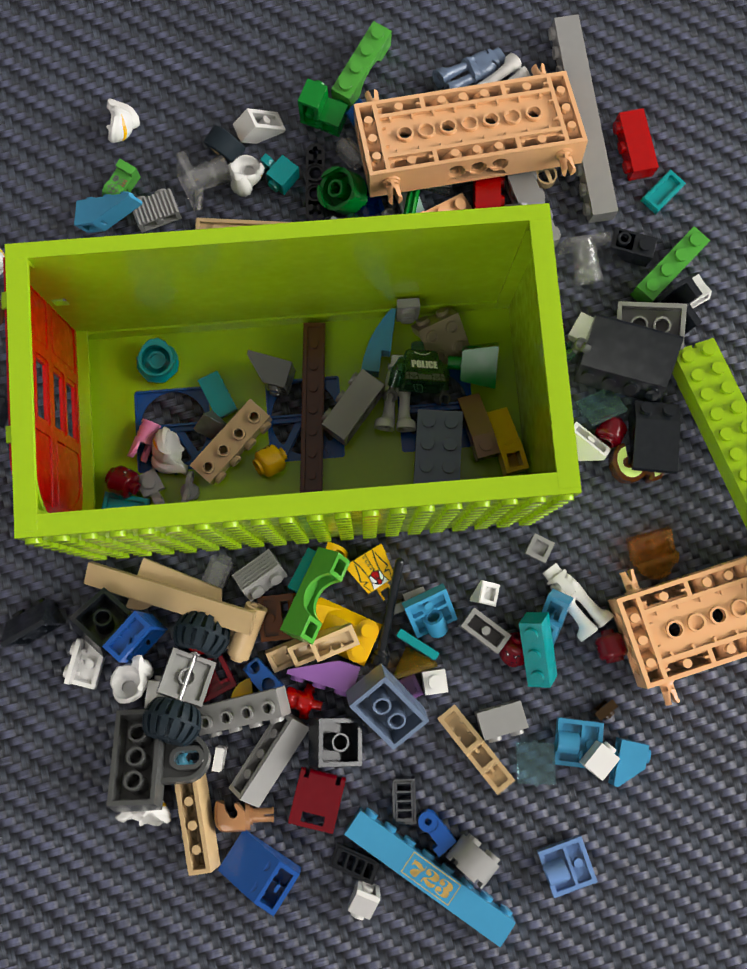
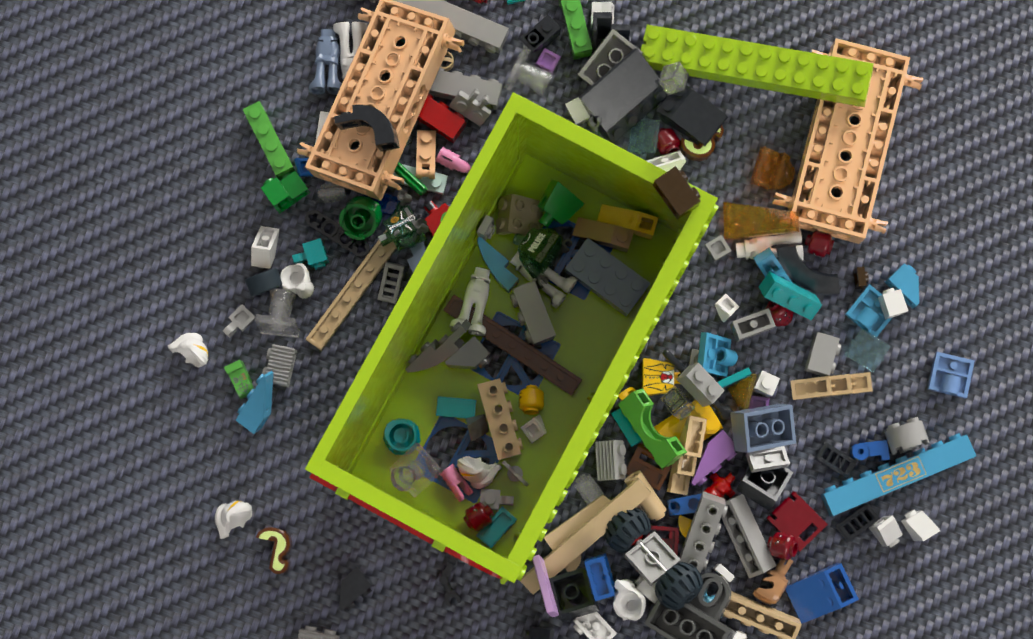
camera: 50 degrees left, 0 degrees up
none -> light grey plate [223,304,256,338]
none -> black arch [334,105,400,152]
none -> clear plant [389,442,444,498]
none -> dark grey slope [405,319,472,372]
none -> white piece [450,267,491,336]
none -> white slope [521,415,547,443]
none -> lavender tile [532,555,559,617]
none -> medium lavender tile [535,48,561,74]
none -> dark brown brick [653,166,701,220]
none -> clear brick [658,62,689,95]
none -> clear brick [660,386,695,420]
none -> light grey brick [677,362,725,407]
none -> clear orange wing [723,202,799,240]
none -> plate [746,446,790,473]
none -> dark red head [767,532,799,560]
none -> black tile [776,244,840,294]
none -> white slope [901,509,940,541]

